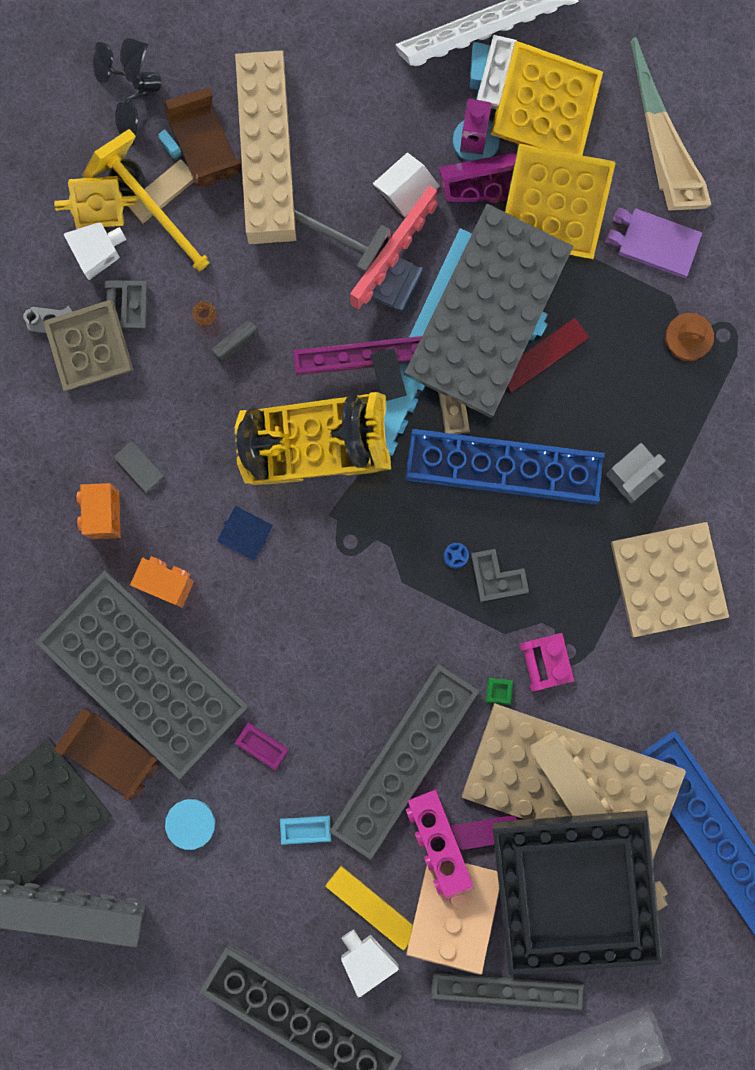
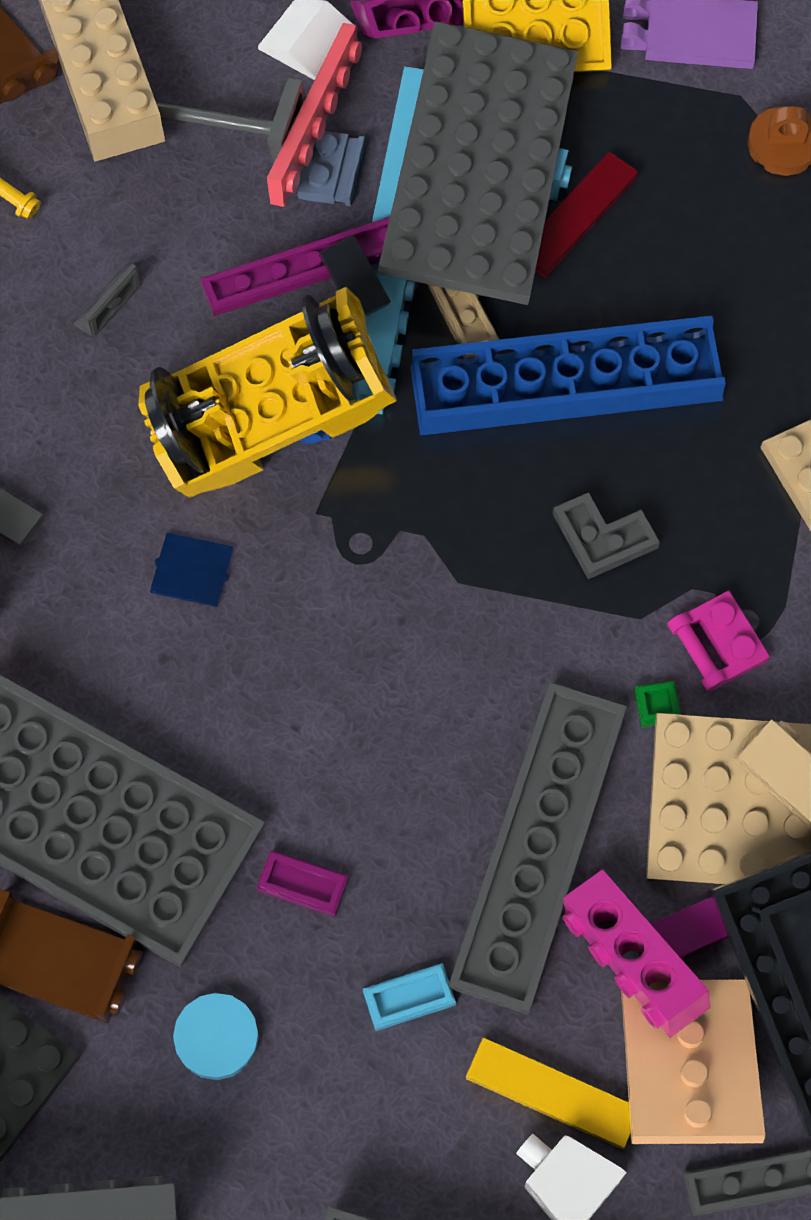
camera: 15 degrees left, 15 degrees down
orange brick [130,556,194,608] -> none
clear orange plate [192,301,216,326] -> none
blue wheel [444,543,469,569] -> none
light grey plate [606,443,665,503] -> none

